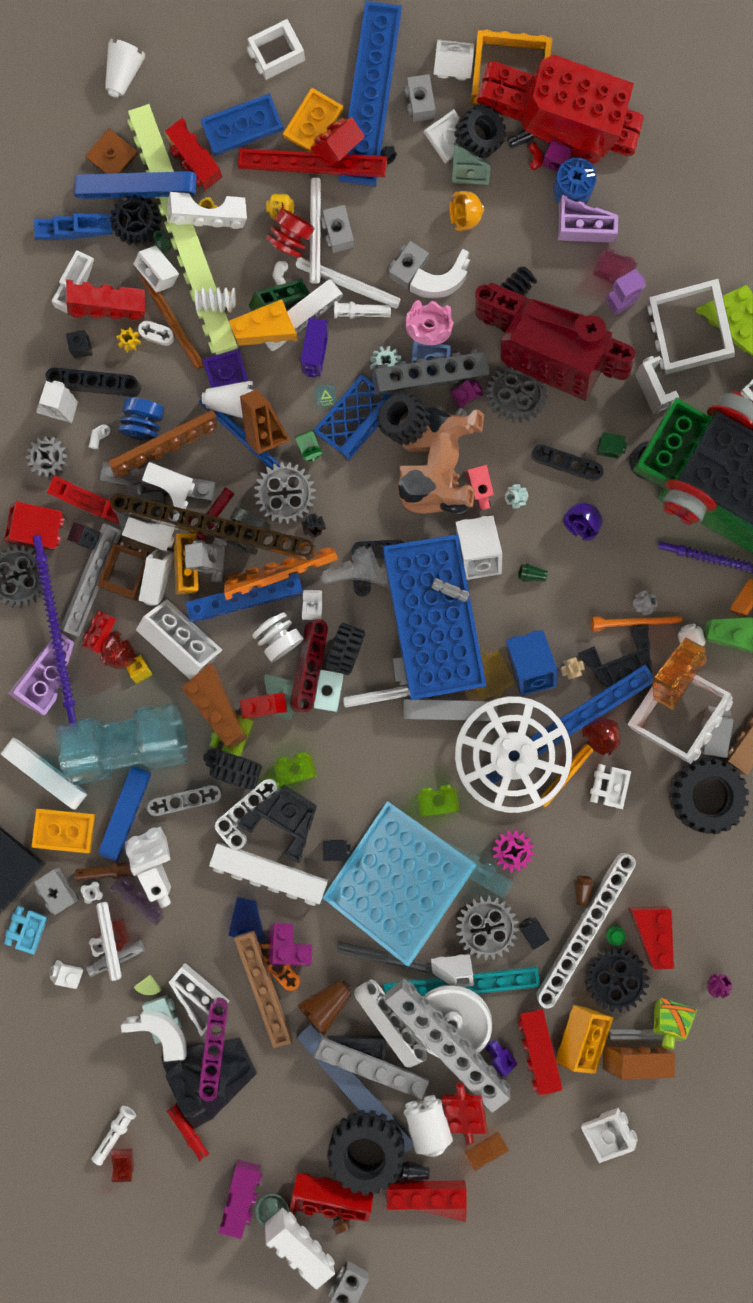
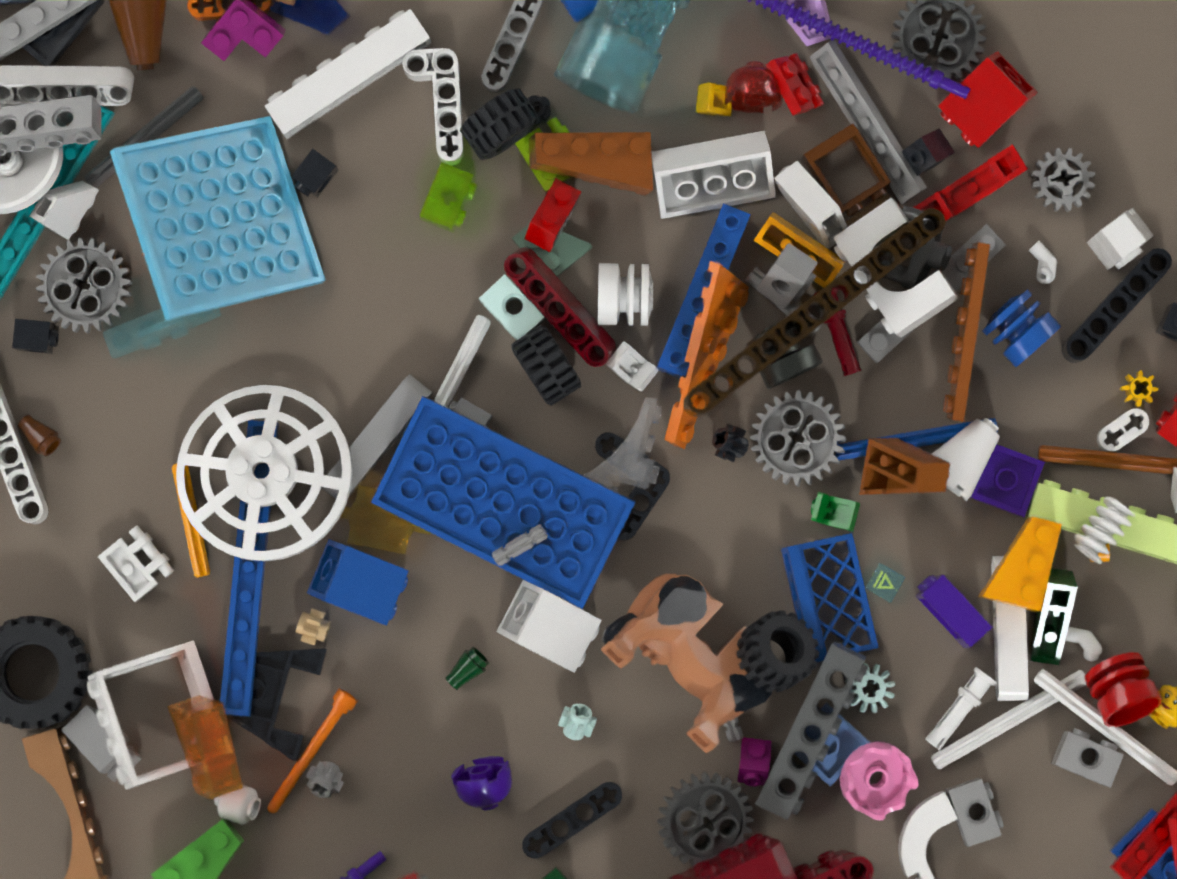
camera: 130 degrees right, 0 degrees up
black wing [236,784,317,863] -> none
clear neon green brick [417,784,460,817] -> none
coral torso [464,465,494,511] -> none
dark pink gear [492,829,535,872] -> none
clear red cylinder [582,717,621,756] -> none

